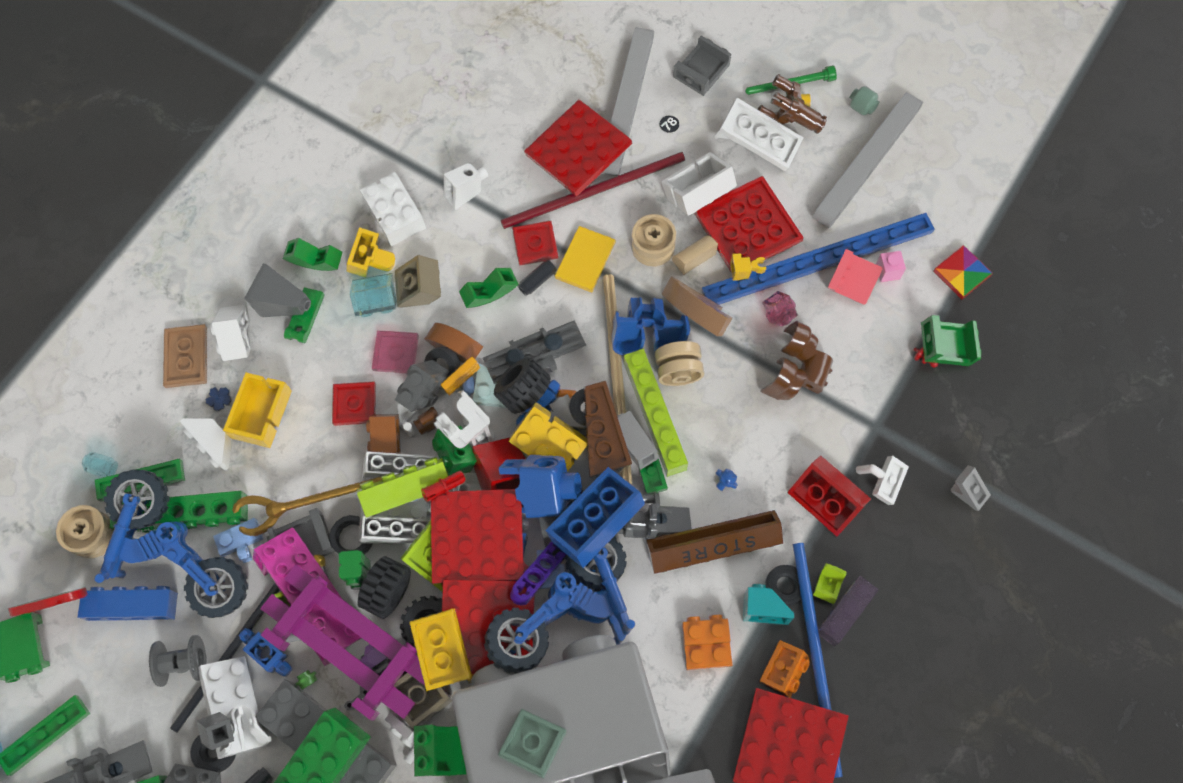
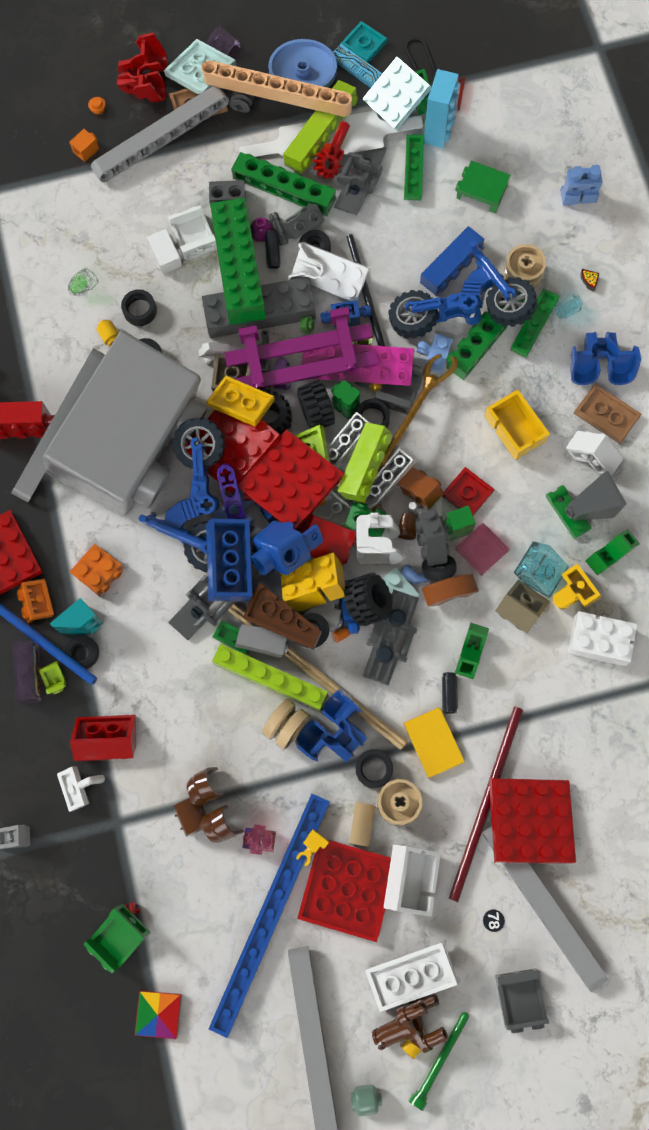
camera: 135 degrees right, 5 degrees up
red tile [8,587,87,617] -> none
dark grey hose [149,635,207,687] -> none
white slope [180,418,232,471] -> none
dark grey brick [196,712,234,750] -> none
dark blue plant [205,387,231,411] -> none
green panel [414,724,467,777] -> none
red axle [421,471,466,502] -> none
light orange tile [441,357,480,396] -> none
white torso [444,163,488,210] -> none
sand green tile [498,709,567,779] -> none
red tile [512,221,559,266] -> none
reddish brown brick [646,510,783,574] -> none
medium nougat slope [662,276,733,336] -> none
blue plant [716,469,738,491] -> none
coral bracket [828,249,883,305] -> none
bright pink brick [876,251,906,282] -> none
none -> black tyre [356,749,393,788]
none -> green brick [443,506,475,541]
none -> blue piece [570,332,641,386]
none -> tile [580,269,599,292]

